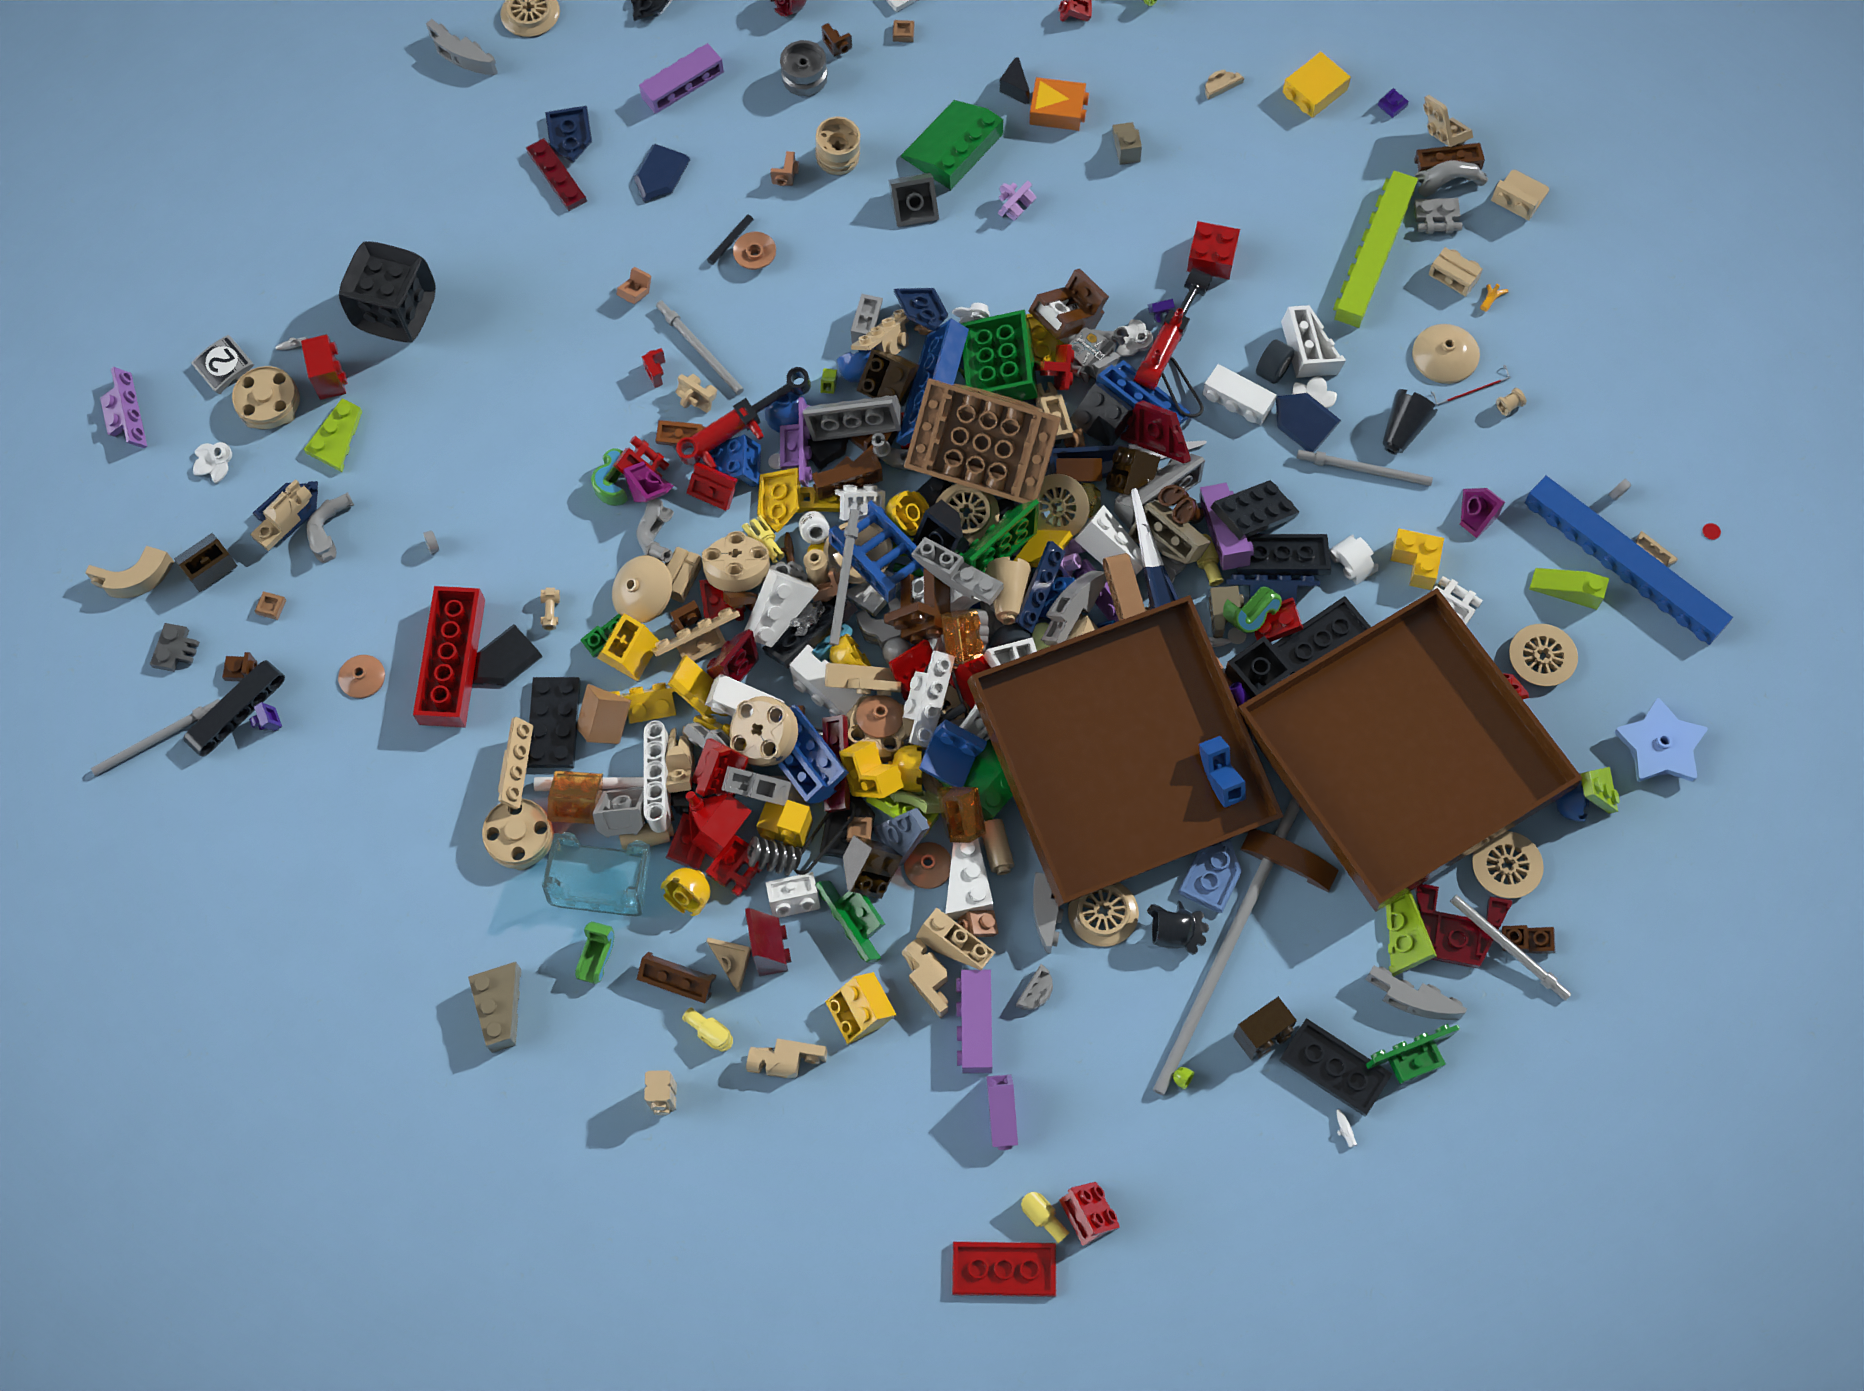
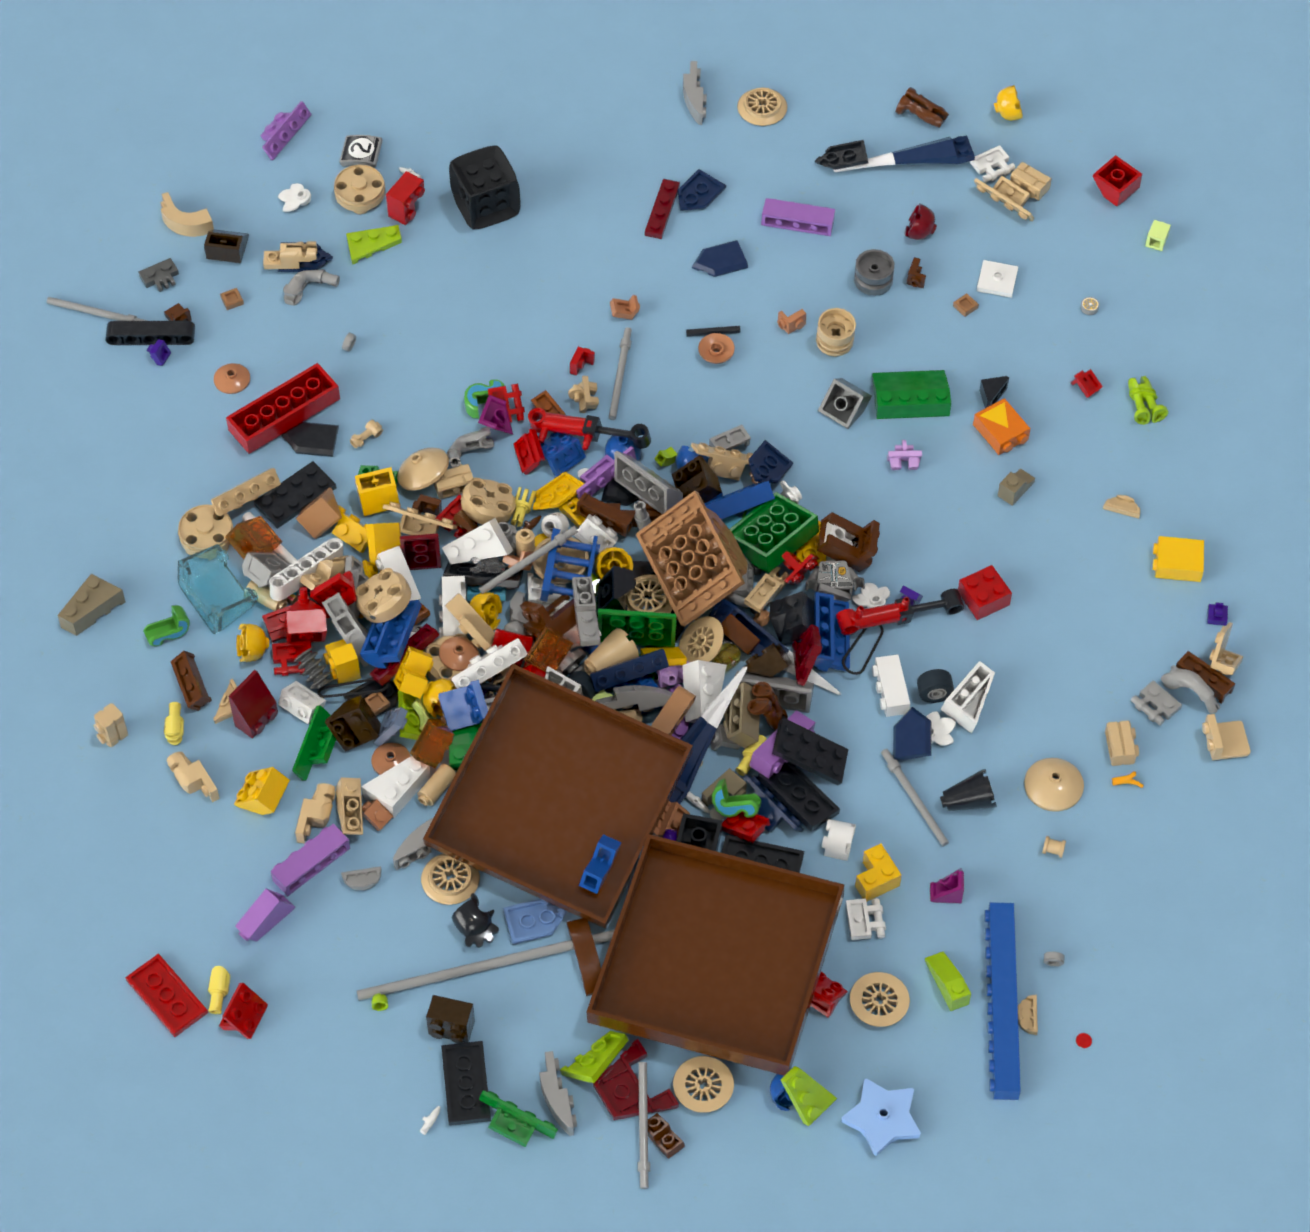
camera: 45 degrees right, 10 degrees down
lime brick [1333,170,1418,328] -> none
red piece [1431,365,1510,405] -> none

